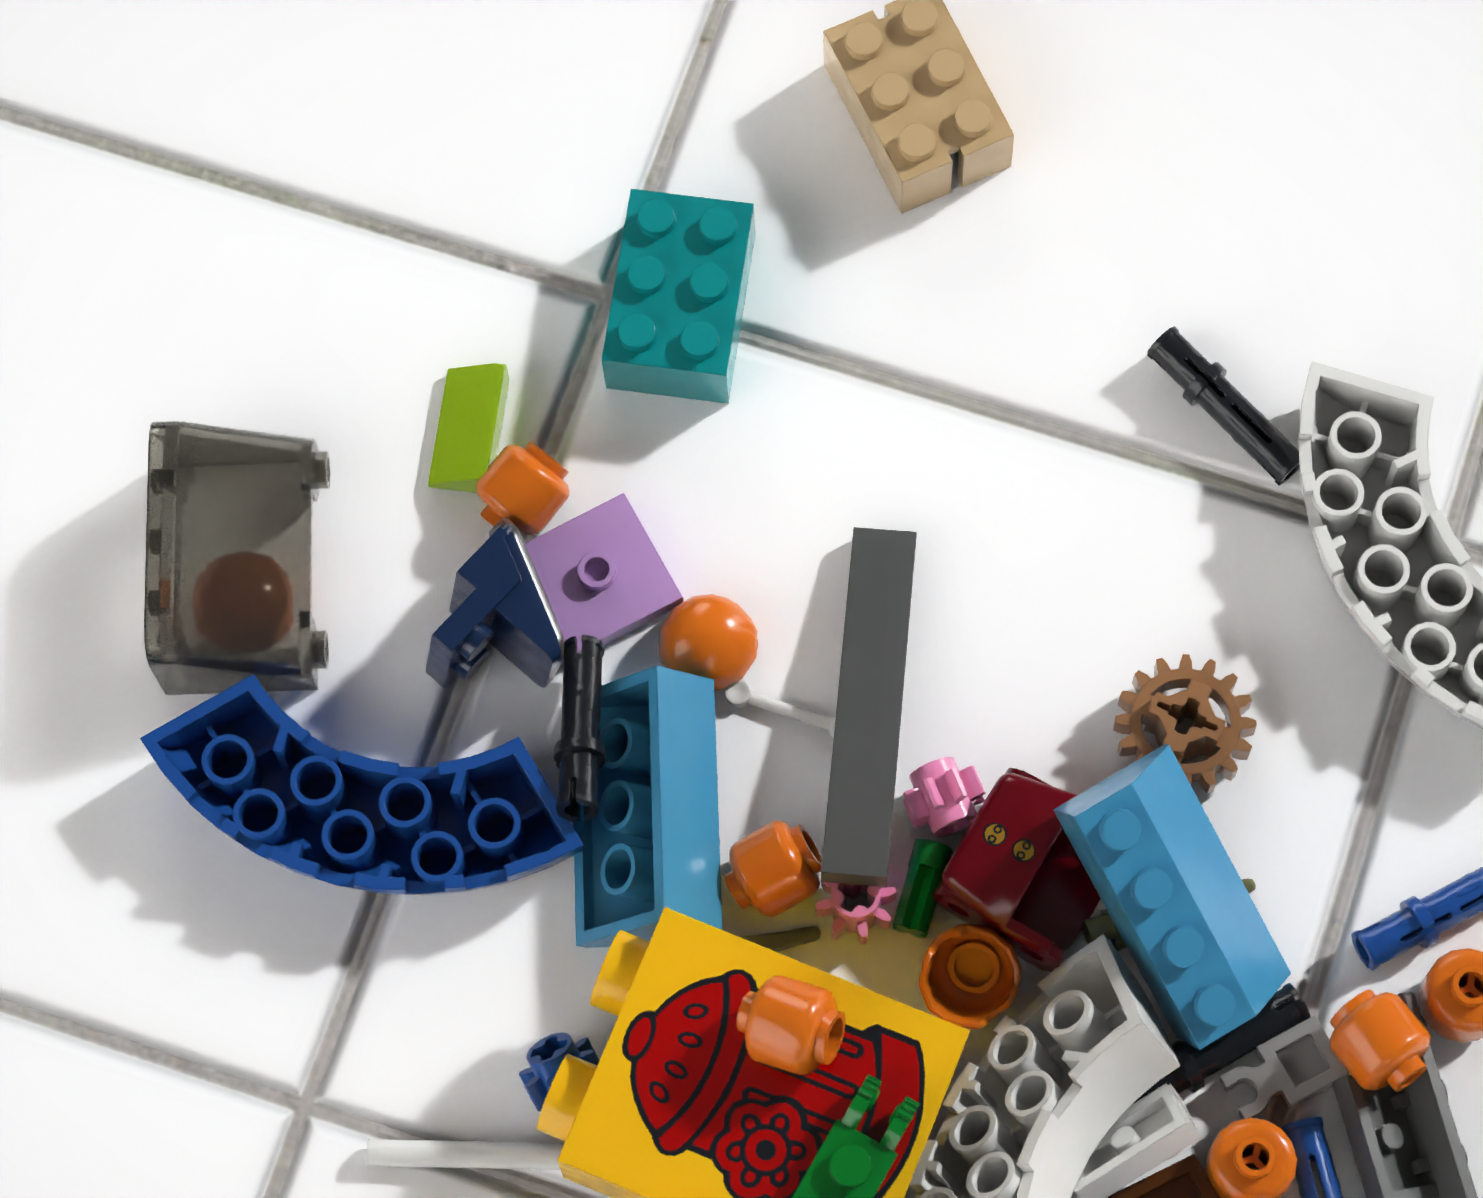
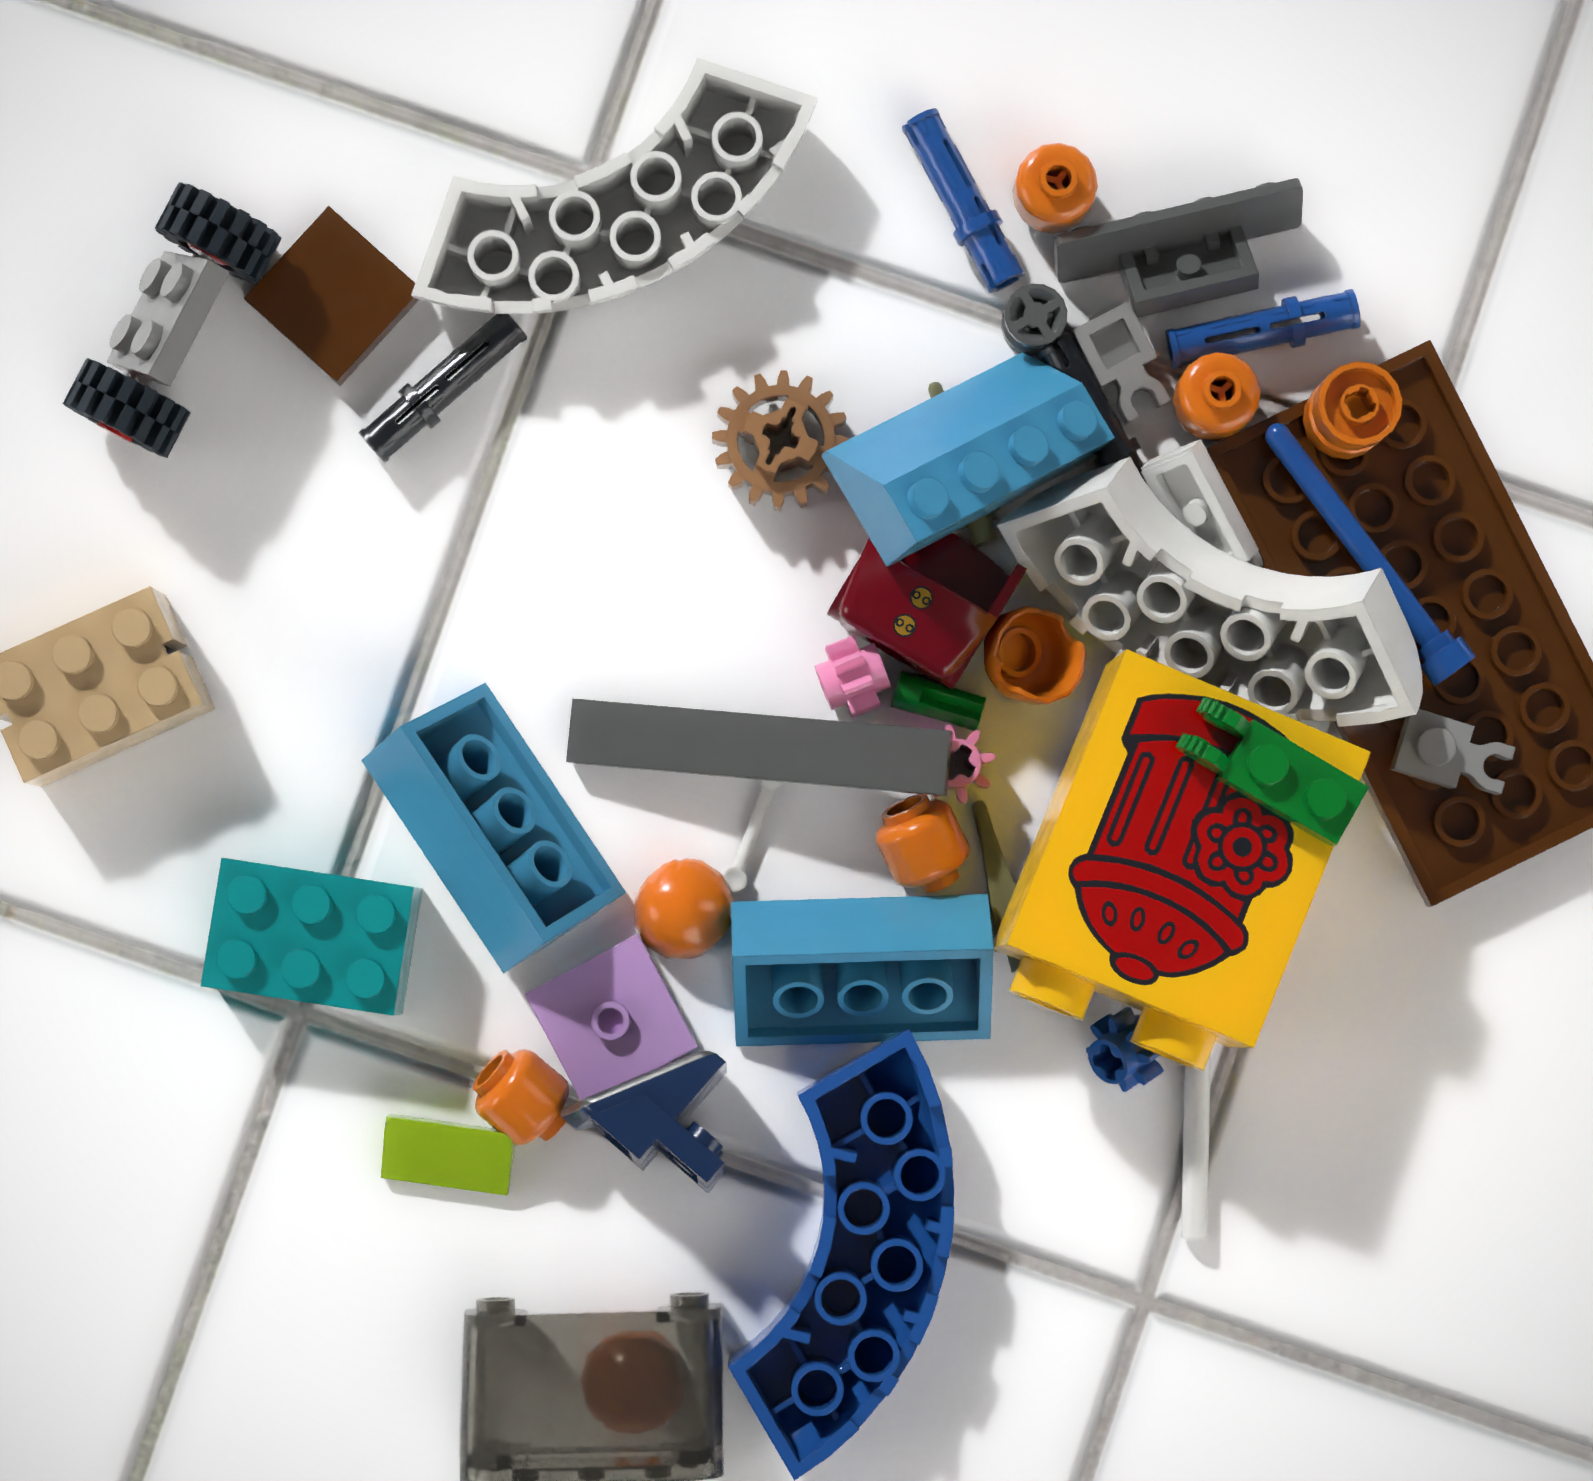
camera: 100 degrees left, 15 degrees up
black pin [553,635,606,822] -> none
orange head [737,975,845,1075] -> none
orange head [1329,989,1431,1092] -> none
none -> plate [62,182,282,458]
none -> reddish brown tile [244,206,420,386]
none -> dark azure slope [361,682,626,974]
none -> dark grey wheel [1001,283,1068,355]

